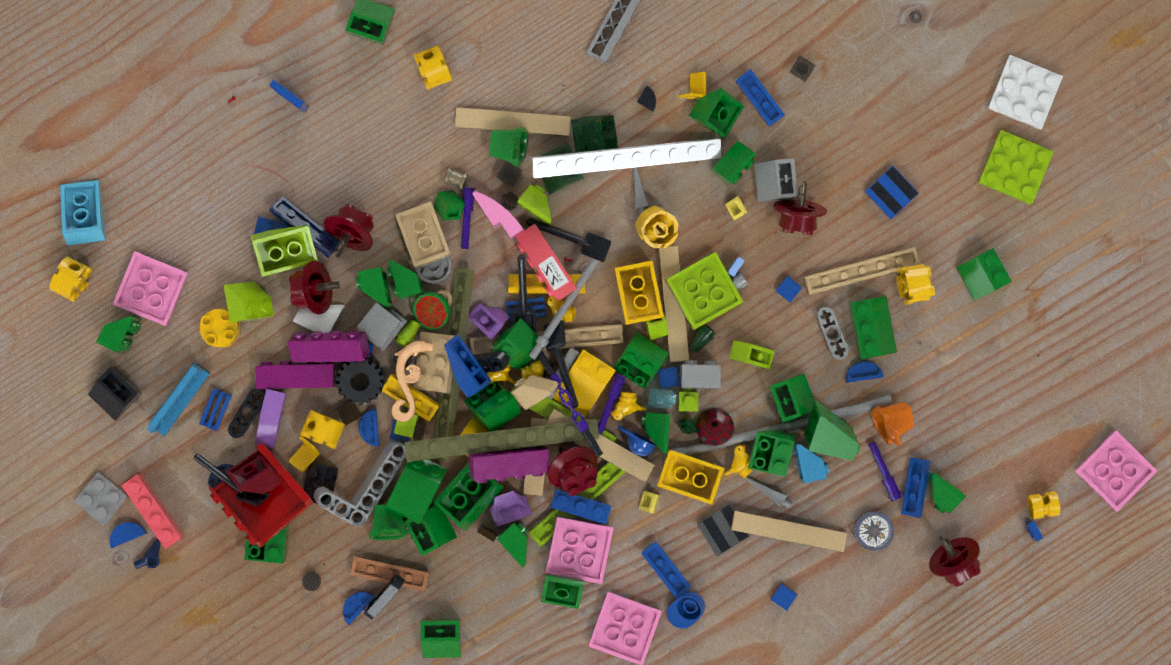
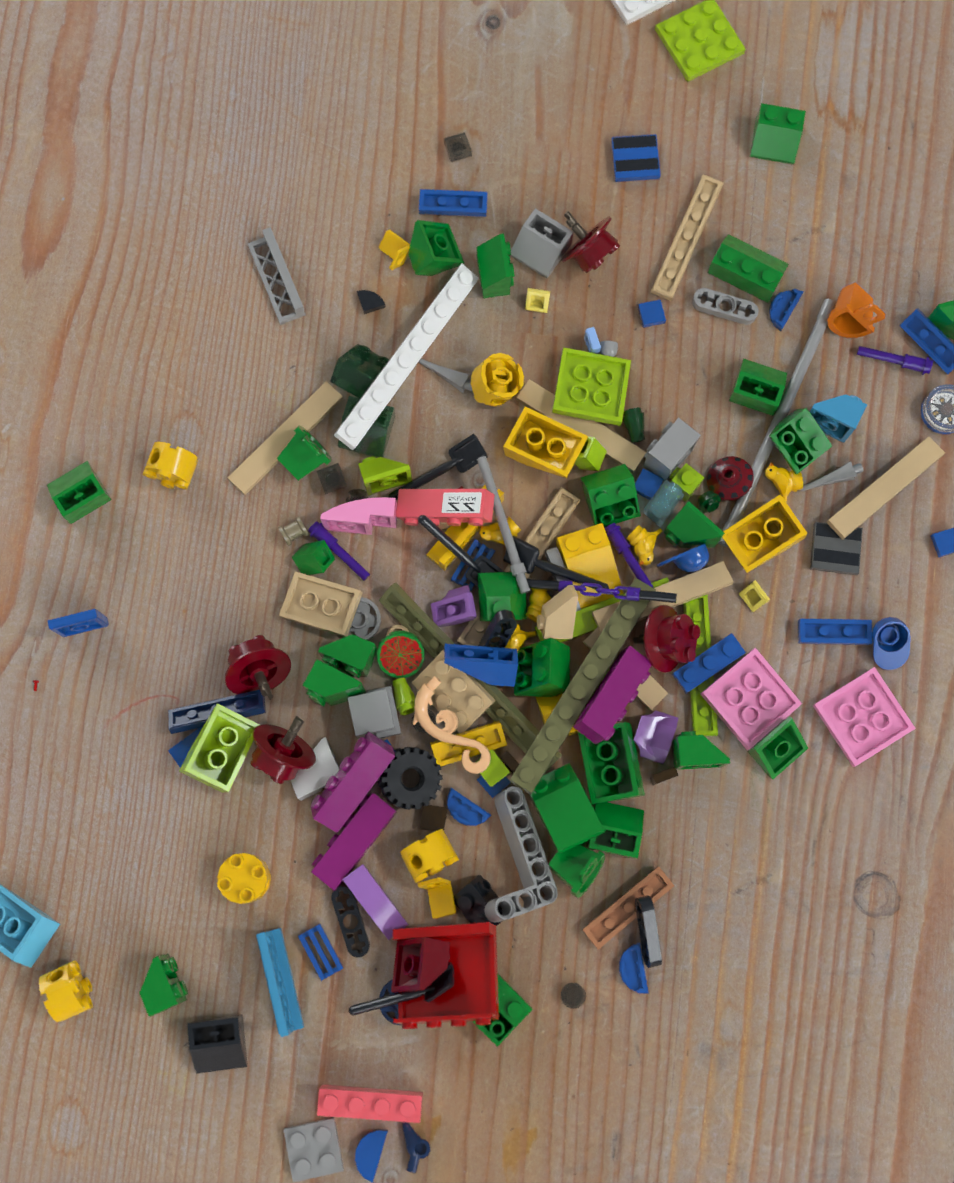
camera: 50 degrees left, 10 degrees down
bright pink plate [113,251,189,326] -> none
lime slope [224,281,274,323] -> none
green slope [420,618,461,658] -> none
lime slope [729,340,775,369] -> none
green slope [804,401,860,461] -> none
yellow brick [896,263,935,305] -> none

